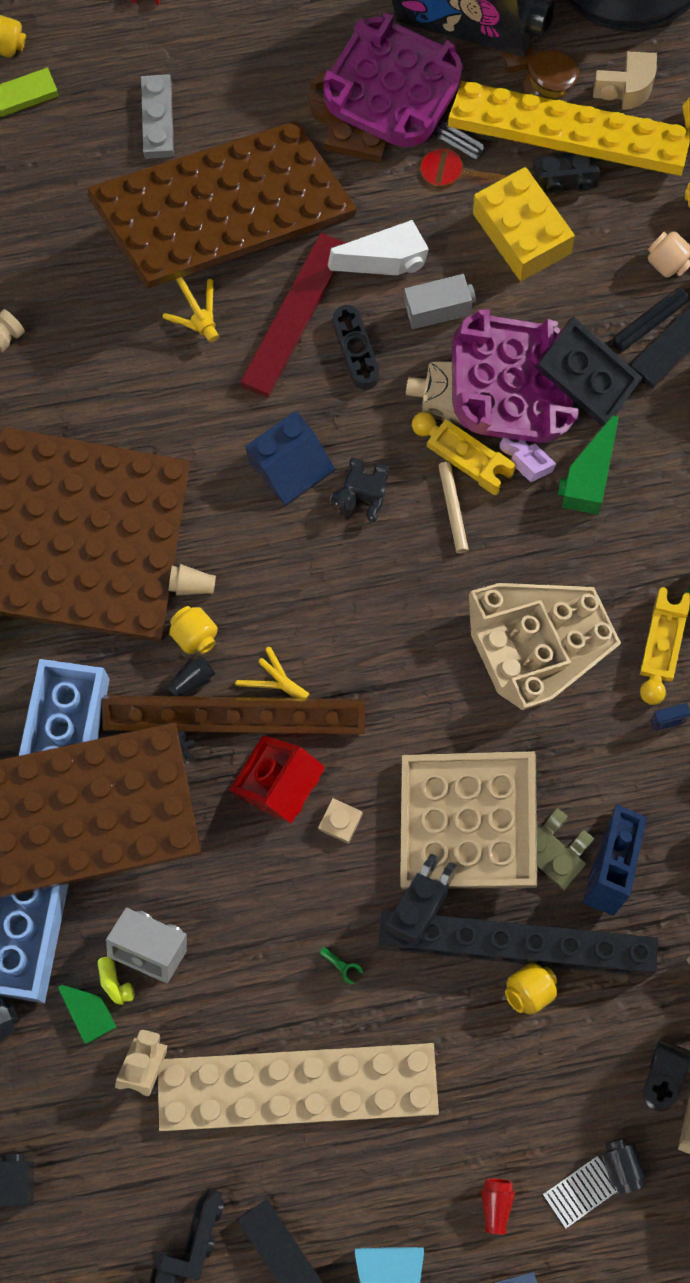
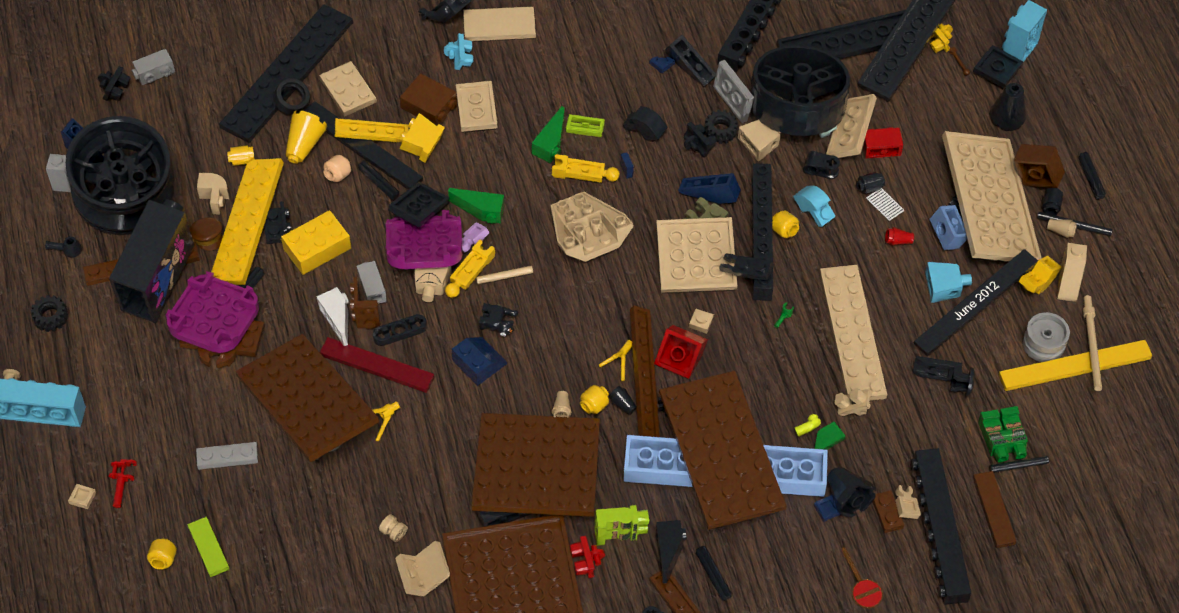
camera: 100 degrees left, 15 degrees down
light grey brick [106,907,187,984] -> none
piece [420,148,508,188] -> none
none -> reddish brown bracket [350,277,380,329]
none -> medium azure brick [793,186,835,227]

